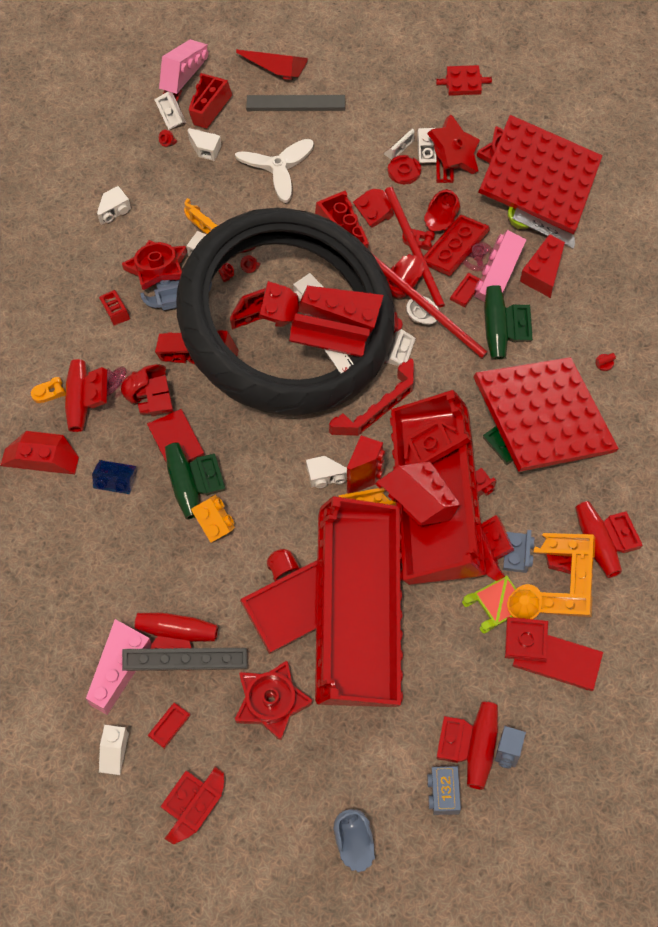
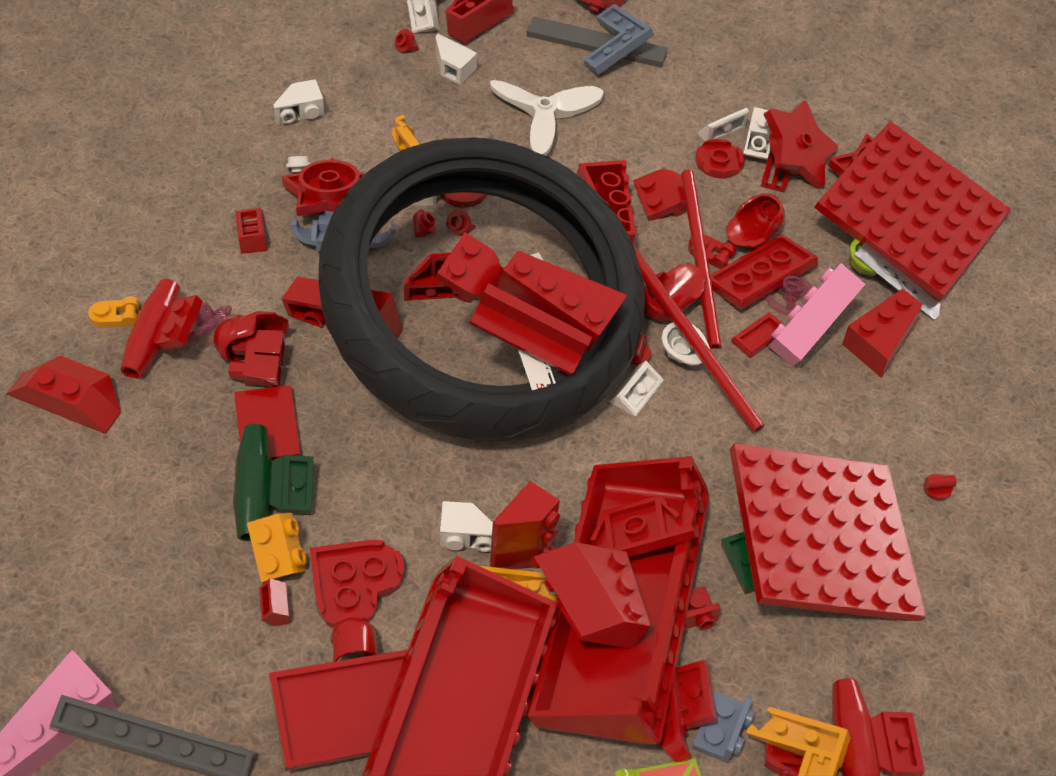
camera: 10 degrees right, 10 degrees down
clear blue bracket [92,460,137,494] -> none
red plate [134,612,218,671] -> none
red slope [329,358,414,436] -> none
red plate [436,65,492,96] -> none
dark green plate [484,285,533,360] -> none
none -> red piece [259,578,290,627]
none -> white plate [286,156,311,172]
none -> red plate [309,540,404,627]
none -> sand blue plate [583,4,654,75]

